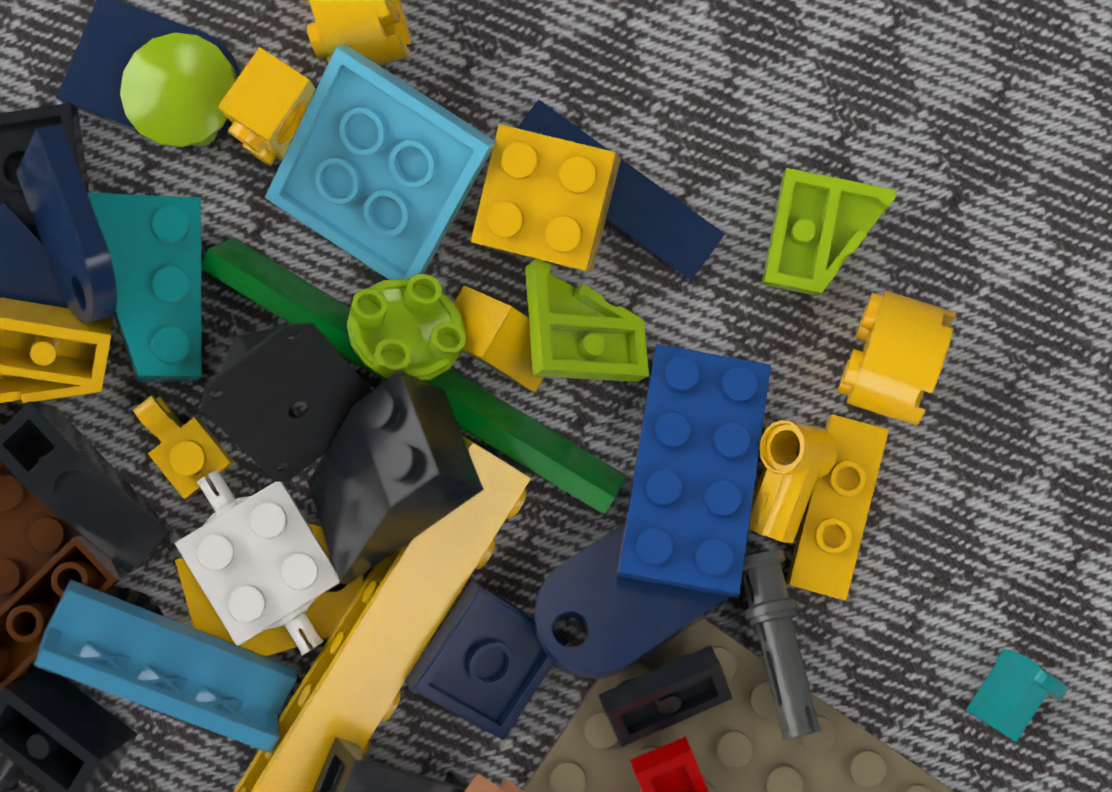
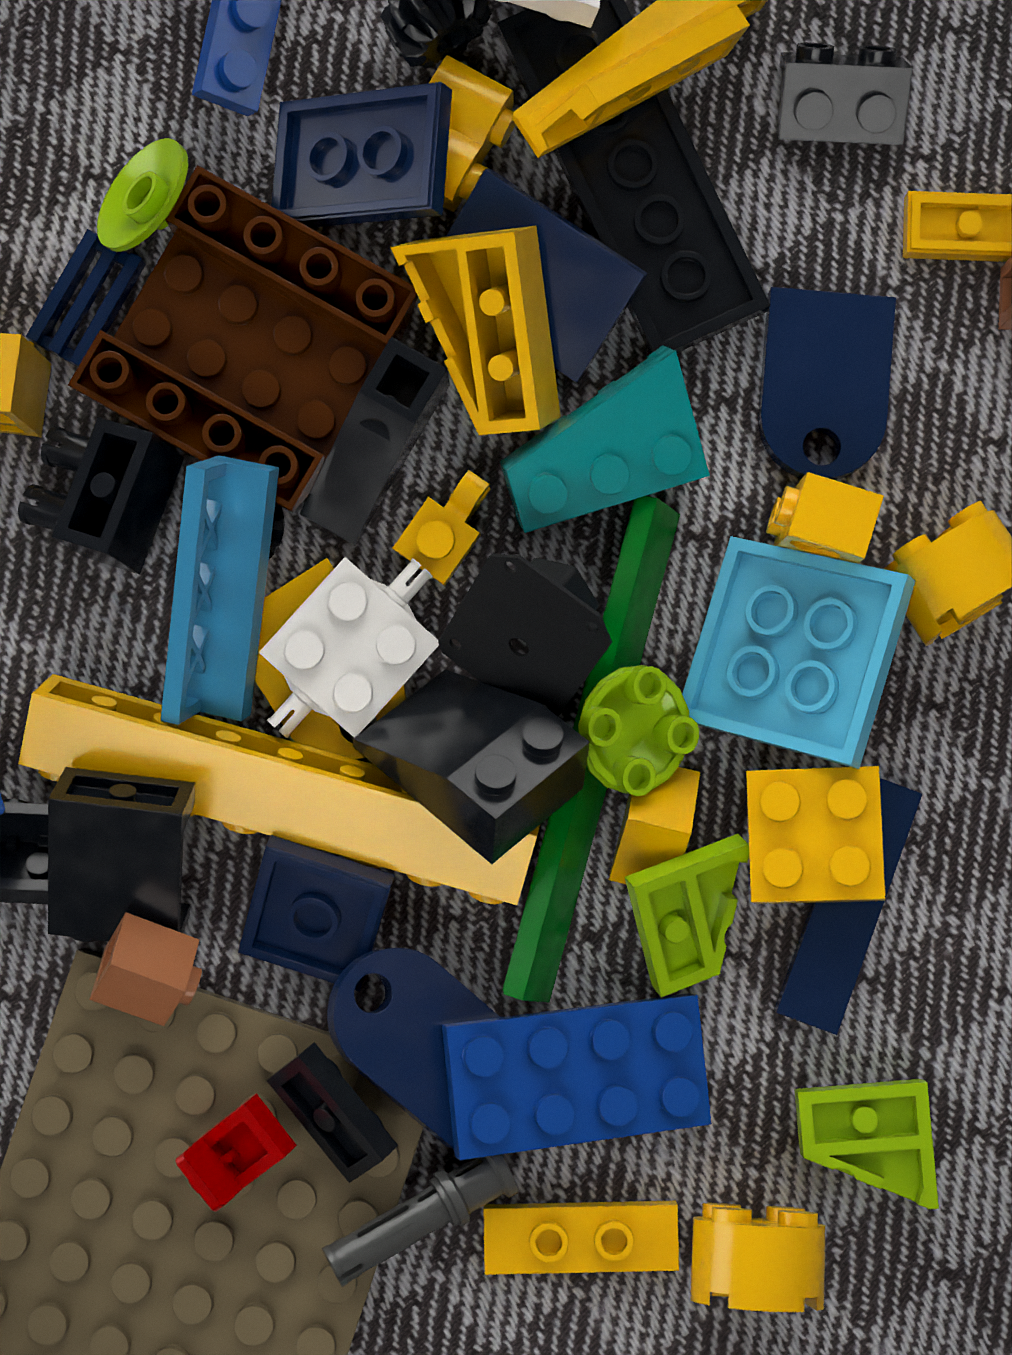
camera: 70 degrees right, 0 degrees up
dark blue tile [16,124,117,324] -> none
lime dish [120,33,236,147] -> none
yellow piece [748,420,837,543] -> none

